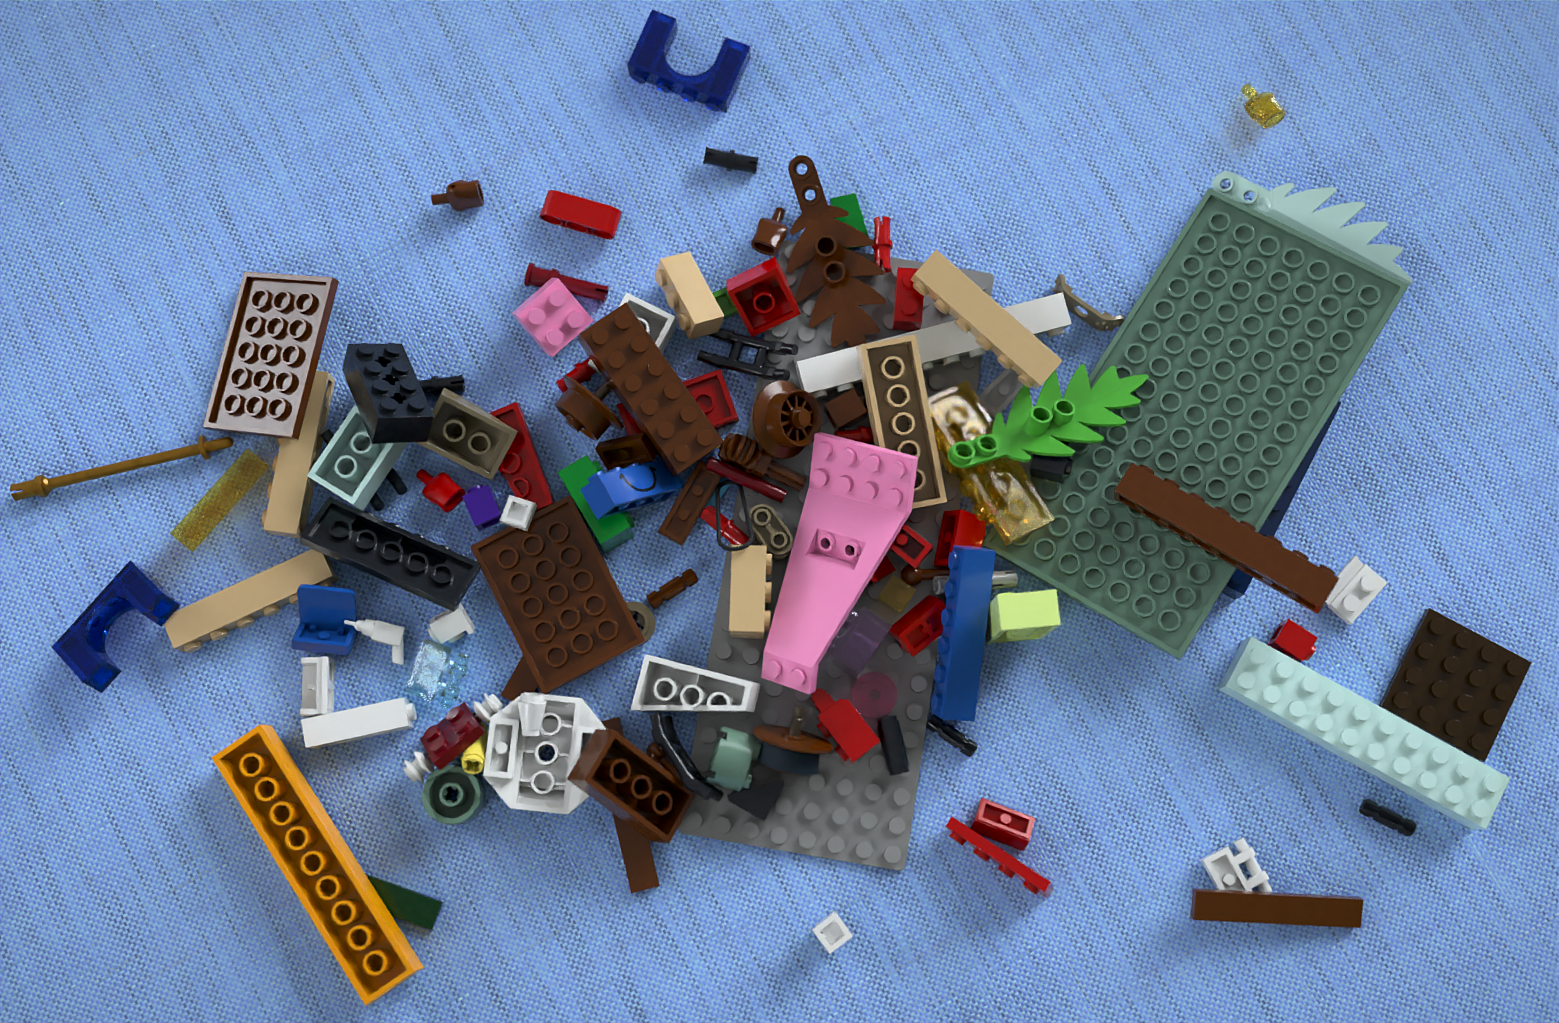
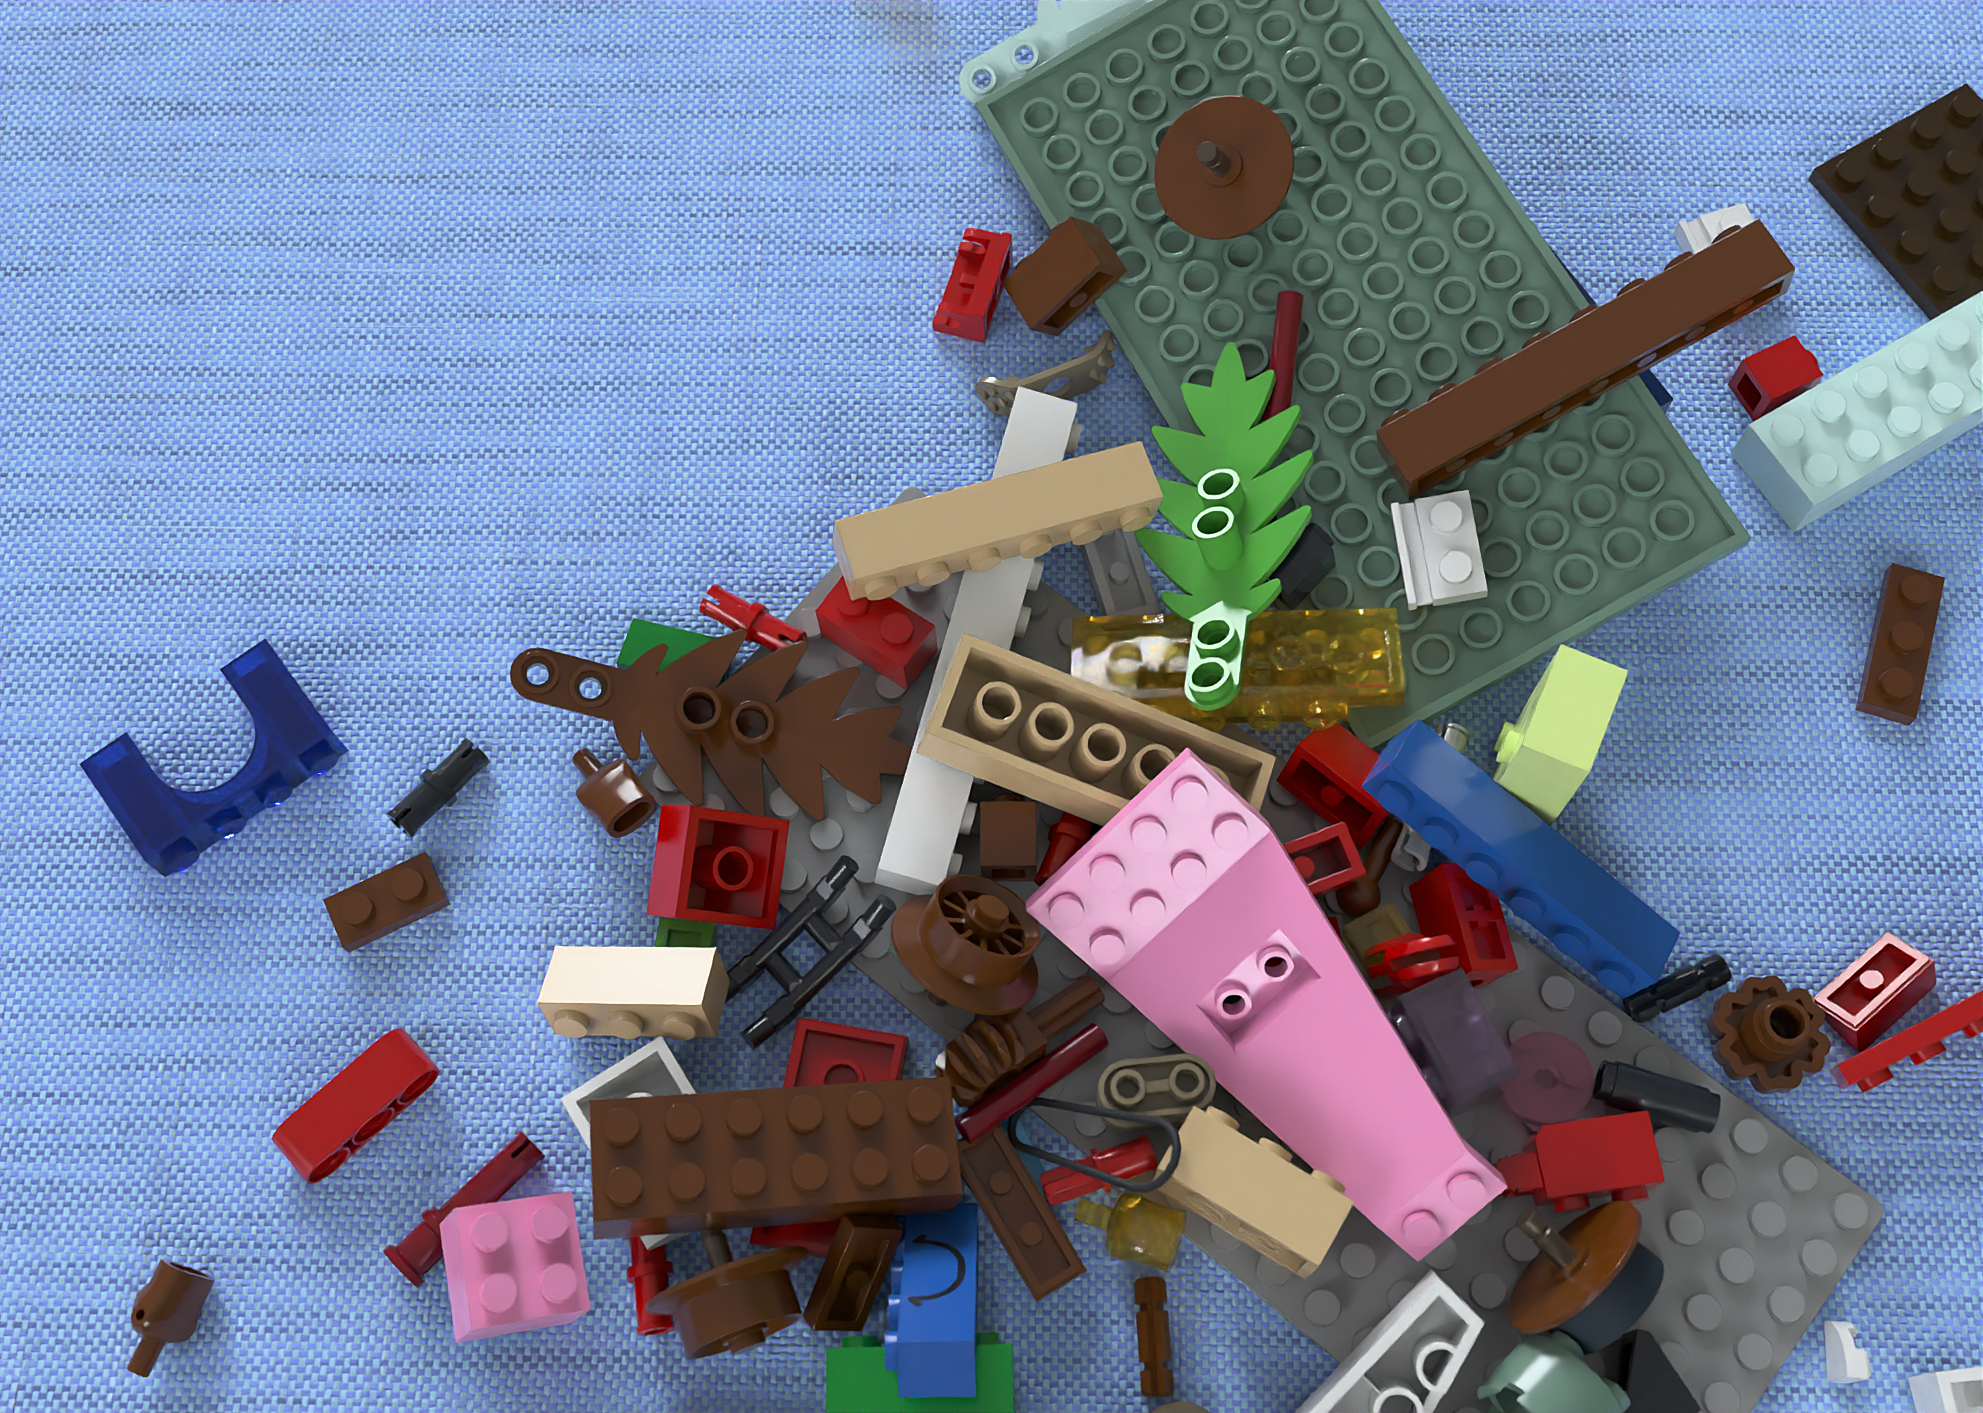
camera: 55 degrees left, 10 degrees down
none -> reddish brown plate [323,852,451,953]
none -> red hinge [932,228,1013,343]
none -> reddish brown brick [1002,216,1127,336]
none -> clear yellow piece [1074,1191,1187,1273]
none -> reddish brown piece [1154,95,1294,240]
none -> dark red piece [1263,290,1304,422]
none -> red arm [1365,933,1459,1000]
none -> white plate [1391,490,1488,610]
none -> reddish brown plant [1707,976,1831,1094]
none -> white tile [1824,1320,1871,1384]
none -> reddish brown plate [1855,563,1945,726]

